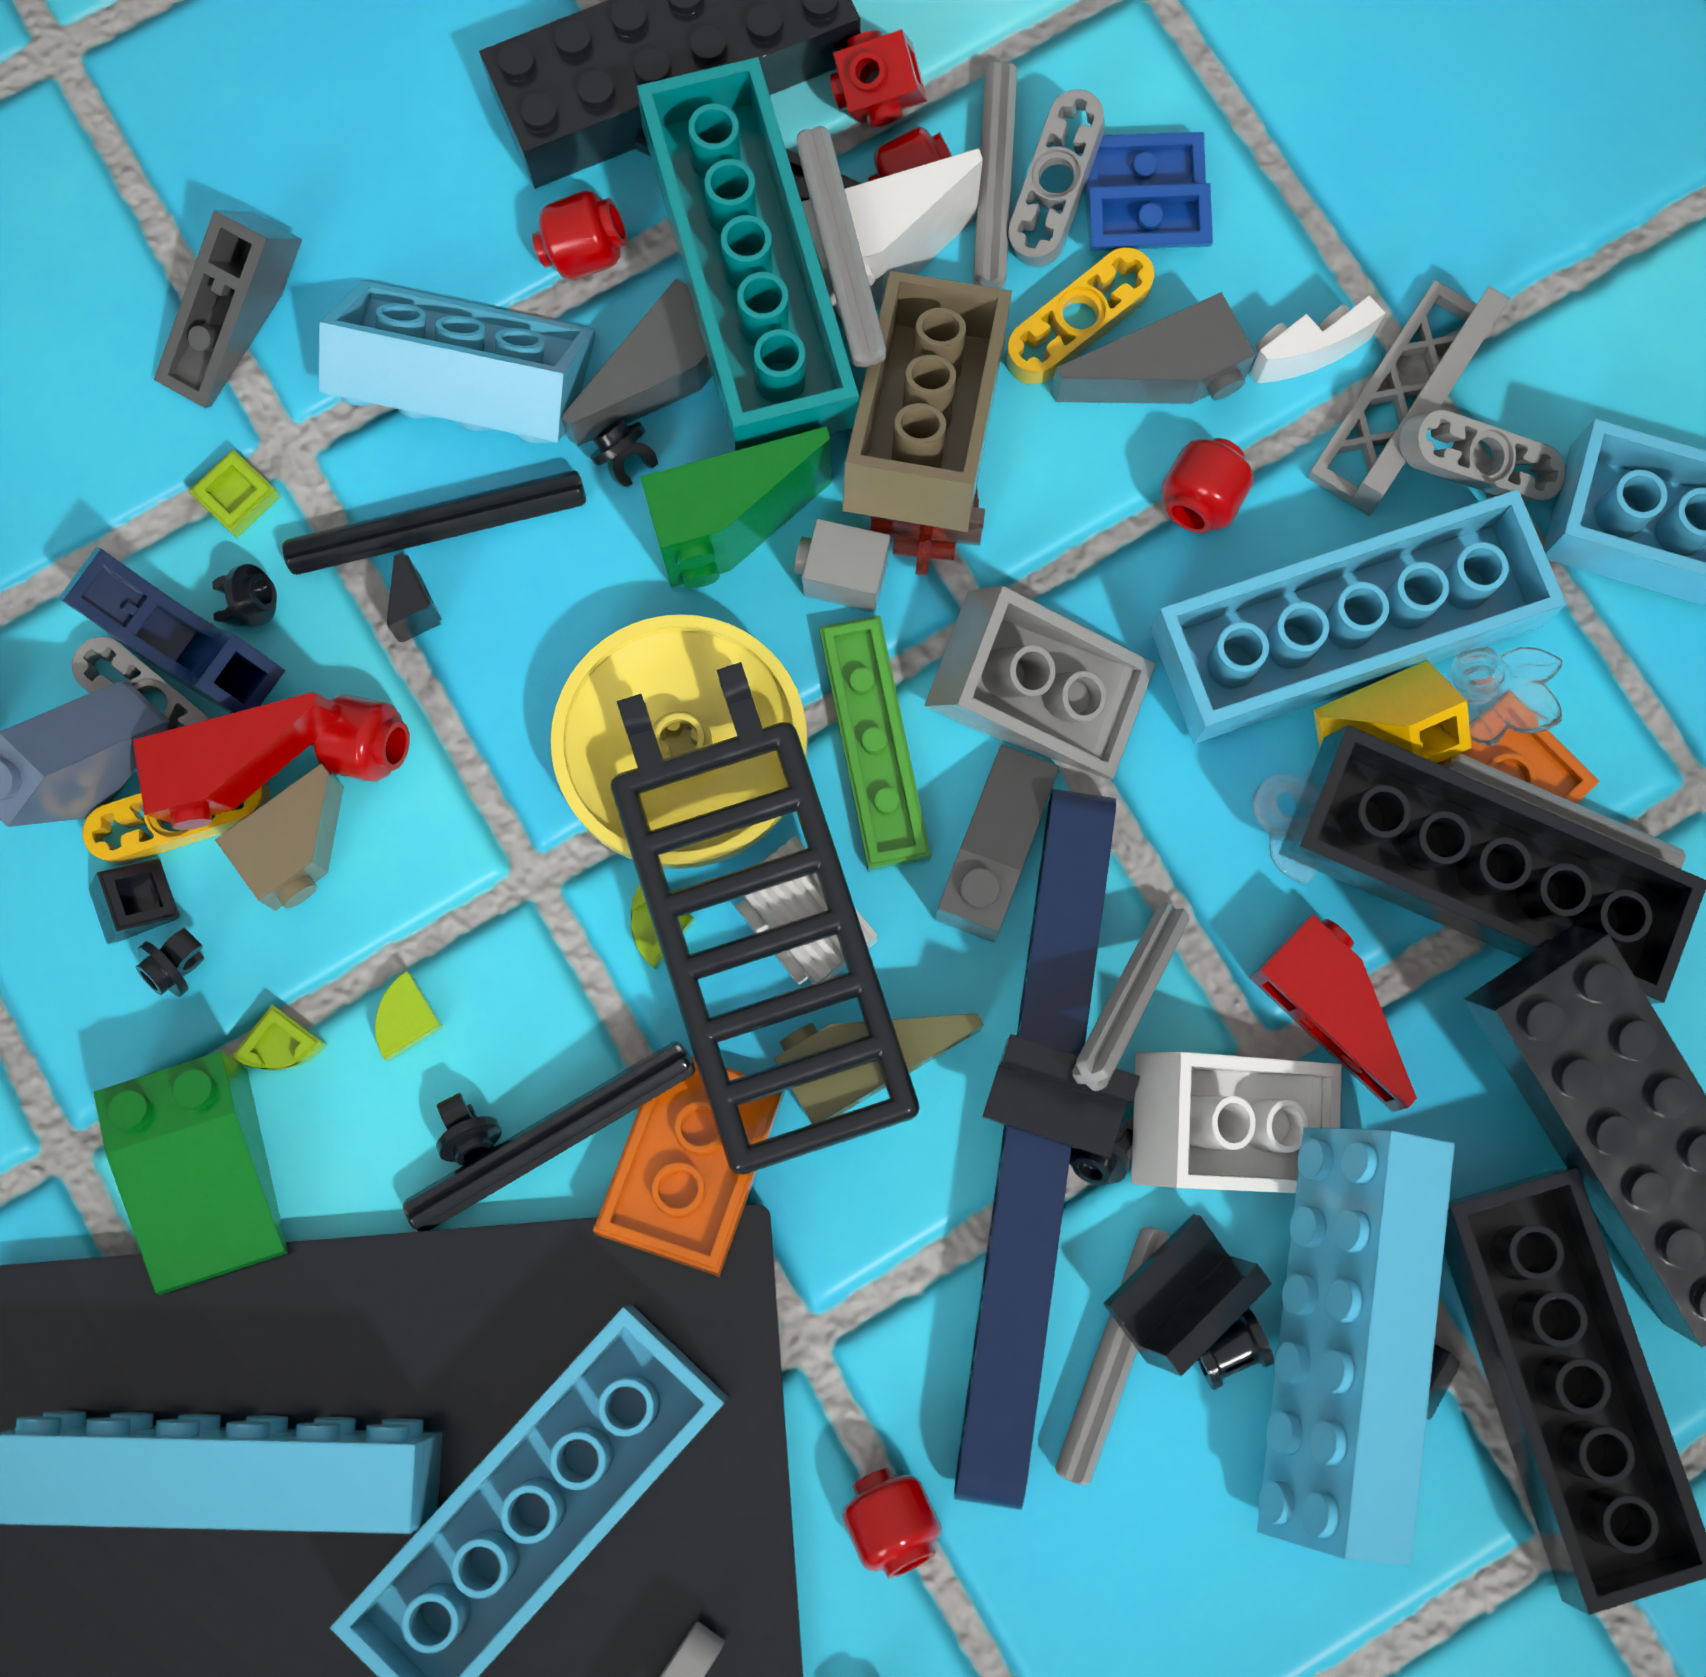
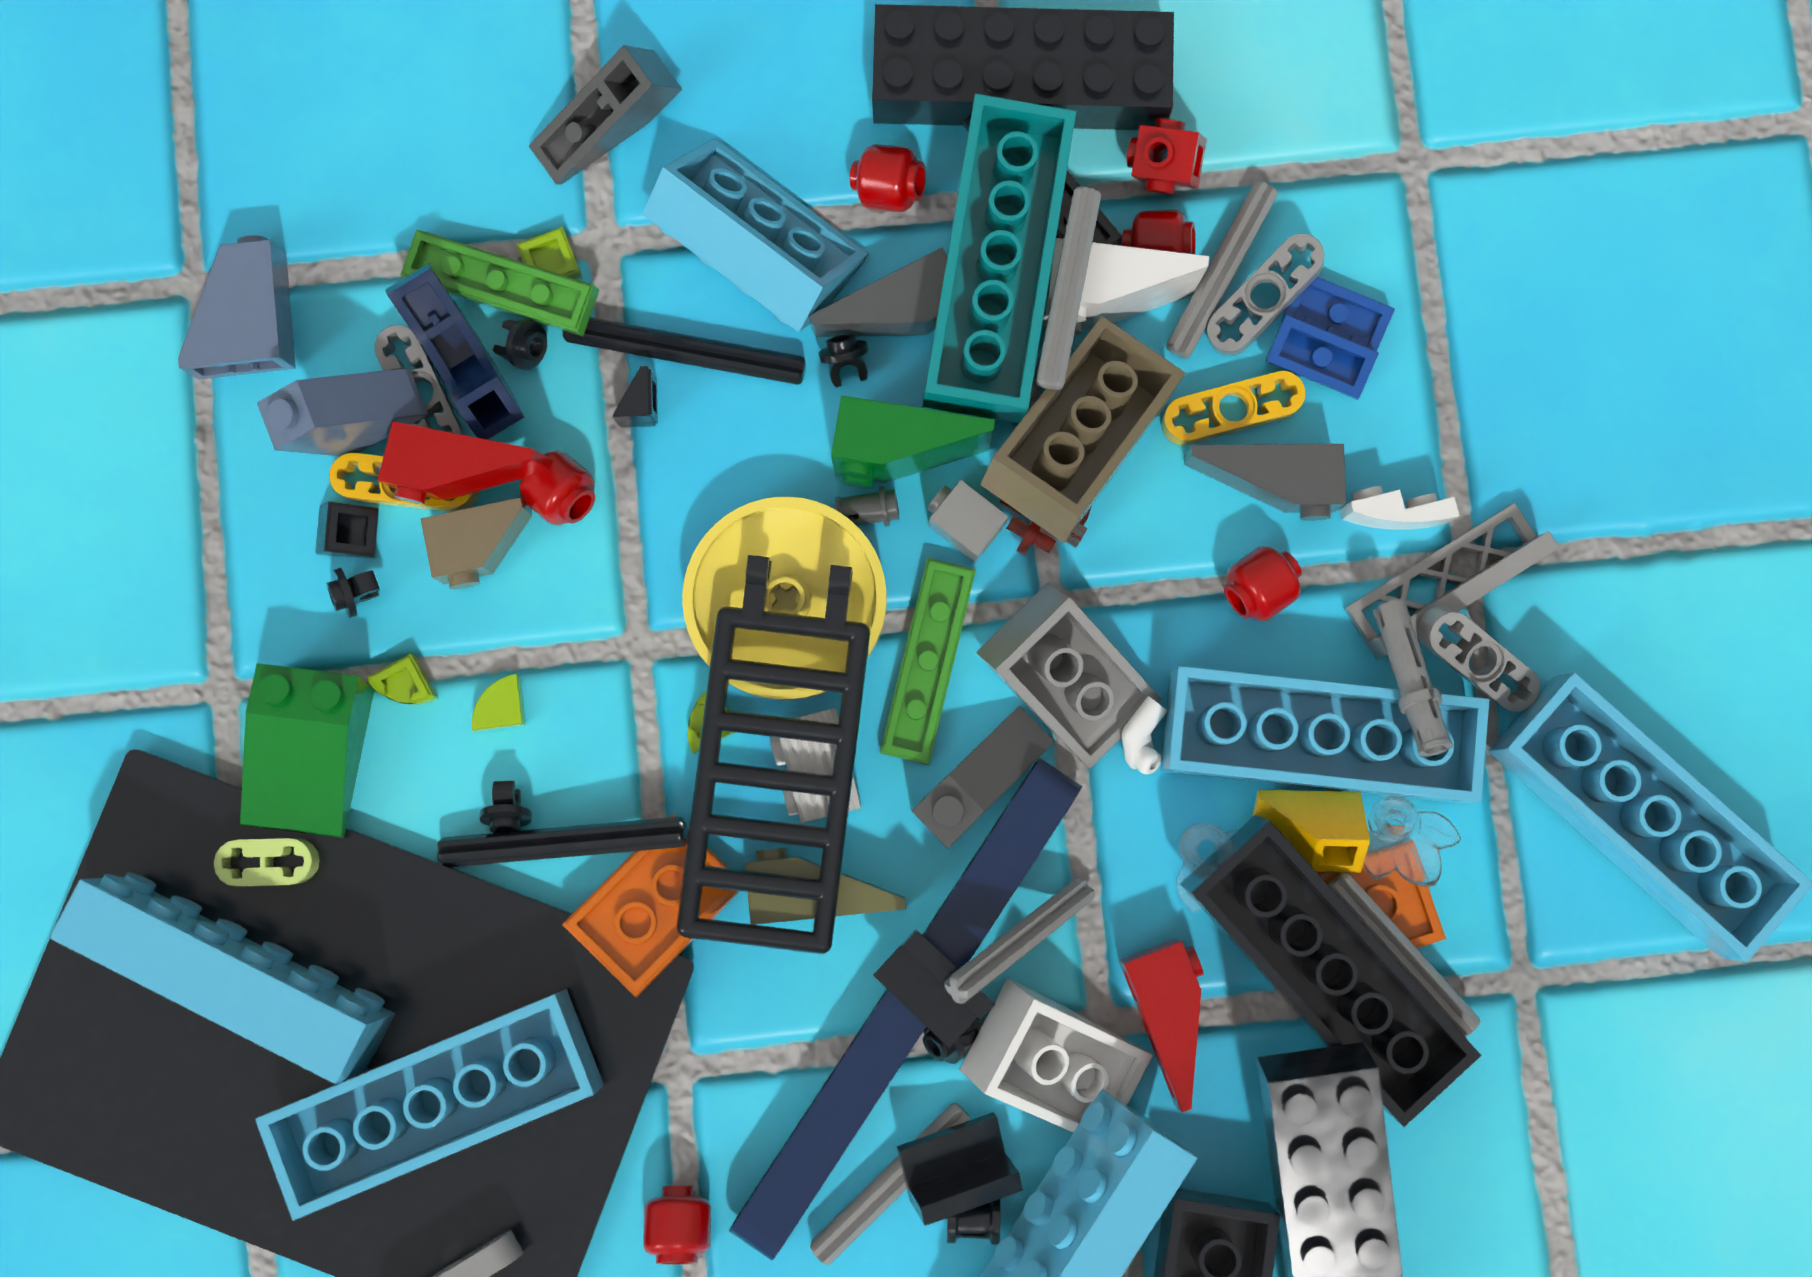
camera: 25 degrees right, 5 degrees up
none -> yellowish green beam [214,838,320,886]
none -> bright green tile [400,229,600,336]
none -> dark grey pin [835,486,899,527]
none -> white arm [1121,696,1168,775]
none -> light grey pin [1373,600,1453,757]

